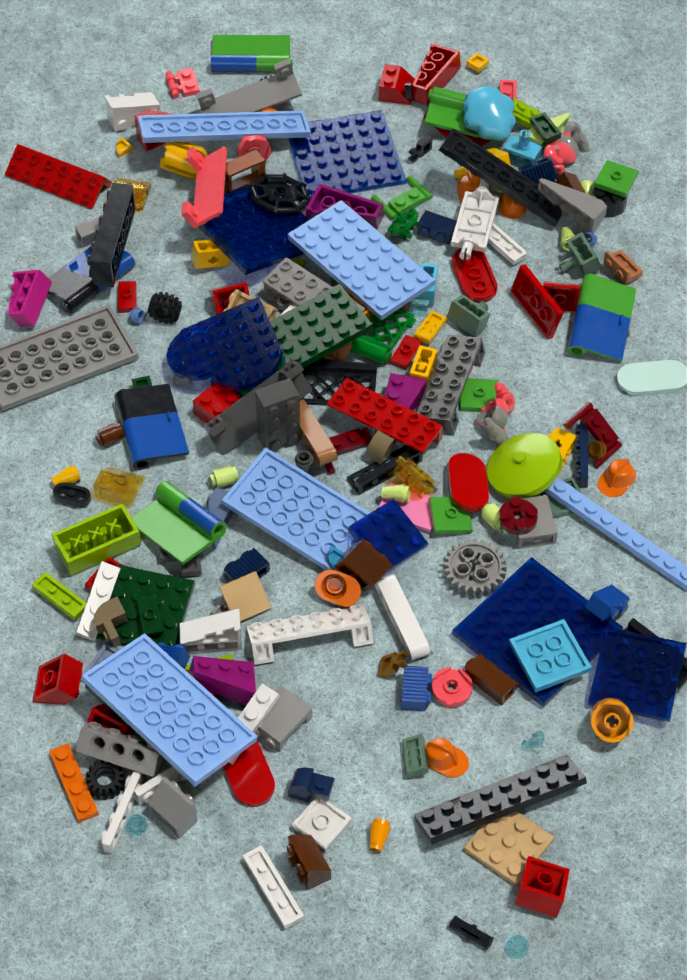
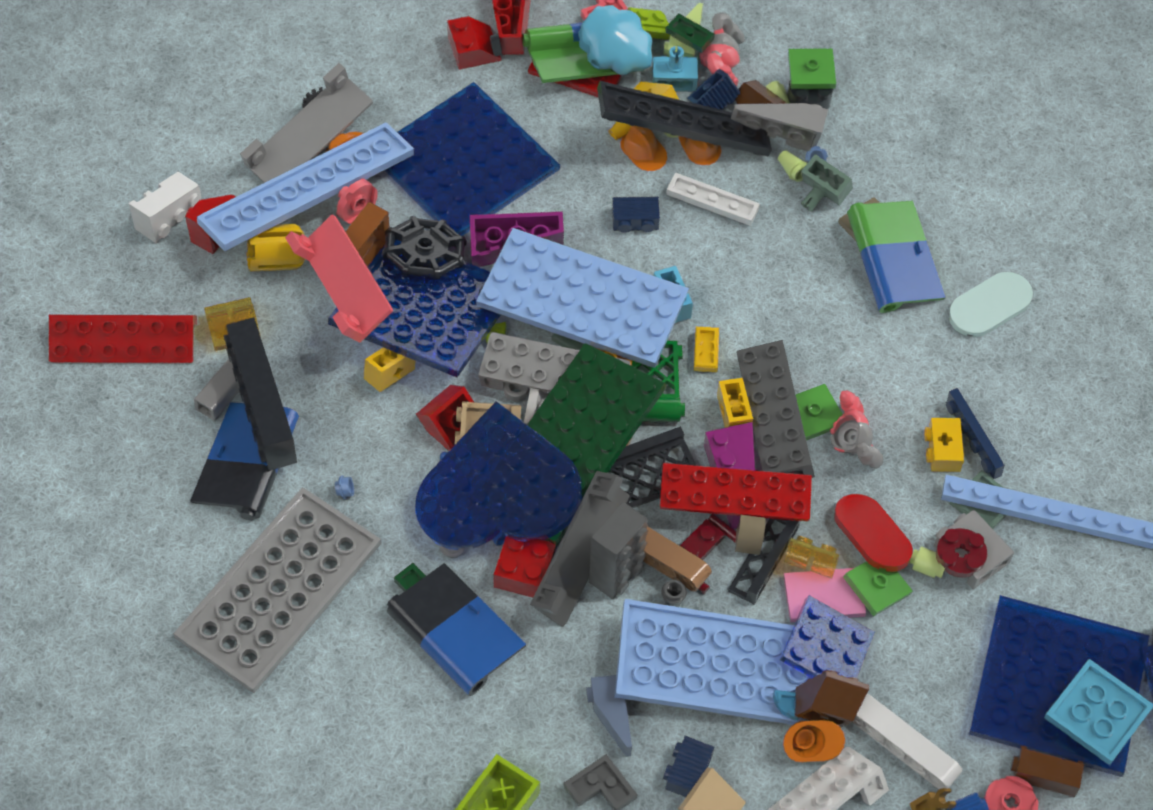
camera: 30 degrees left, 5 degrees up
dark pink wedge [8,269,52,327] -> none
yellow cone [51,465,81,486] -> none
black plate [53,483,91,507] -> none
clear yellow slope [93,467,146,508] -> none
reddish brown brick [95,423,125,447] -> none
yellow tile [116,137,133,157] -> none
red plate [118,281,137,313] -> none
door [131,481,227,565] -> none
black tyre [147,292,182,324] -> none
coral plate [165,68,200,98] -> none
yellowish green brick [209,465,239,488] -> none
bright green door [211,35,293,72] -> none
bright green plate [371,175,433,220] -> none
yellowish green cone [381,484,411,503] -> none
green plate [387,208,419,240] -> none
red plate [390,335,422,370] -> none
black plate [408,134,433,162] -> none
clear light blue plate [410,298,429,317] -> none
light grey gear [443,538,507,597] -> none
sand green brick [447,294,490,337] -> none
white plate [451,179,499,260] -> none
red tile [451,248,498,303] -> none
lime dish [487,433,562,499] -> none
red tile [510,264,564,339] -> none
red slope [543,281,580,312] -> none
dark red plate [563,402,623,469] -> none
blue brick [585,584,630,621] -> none
pearl gold plate [588,440,606,460] -> none
orange piece [598,458,636,497] -> none
nougat bracket [603,250,643,285] -> none

